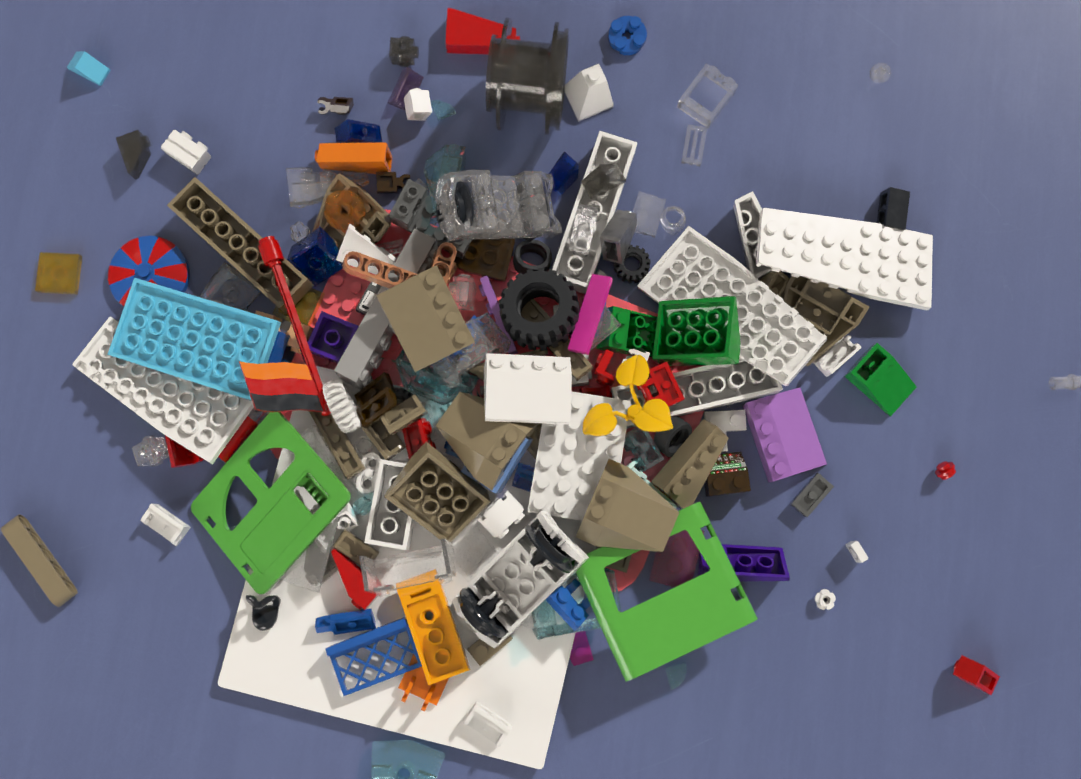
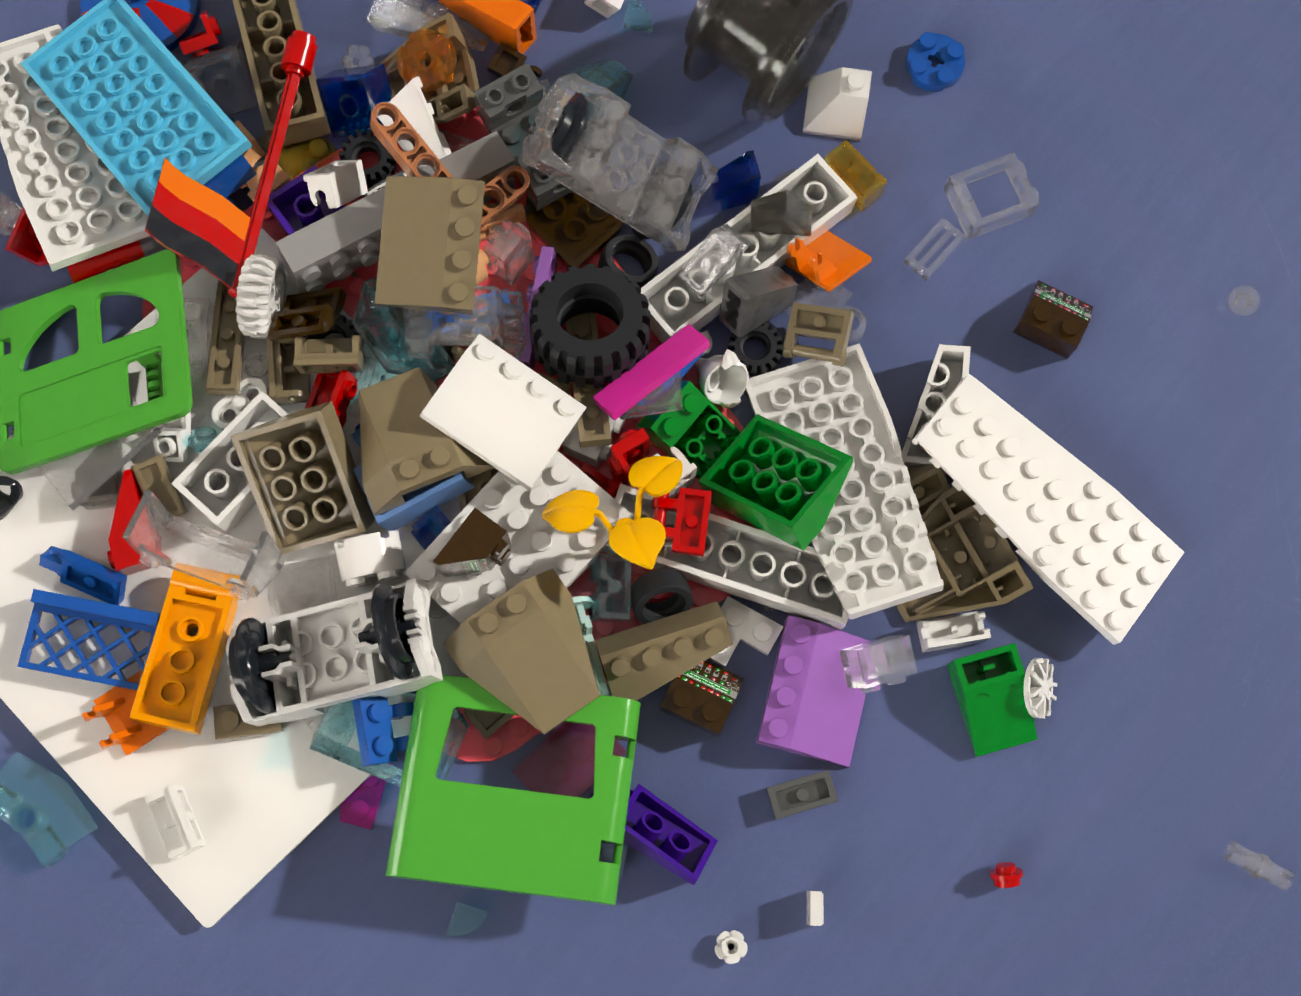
camera: 25 degrees right, 5 degrees down
black hinge [877,187,910,230] -> none
none -> red bracket [179,10,222,58]
none -> white hinge [303,160,368,209]
none -> black tyre [339,130,397,188]
none -> dark brown slope [433,508,512,577]
none -> white hat [695,349,749,409]
none -> dark tan plate [782,302,854,367]
none -> orange plate [786,231,872,292]
none -> clear yellow brick [824,140,888,213]
none -> clear brick [840,635,918,693]
none -> dark brown slope [1013,280,1093,359]
none -> white wheel [1024,658,1057,719]

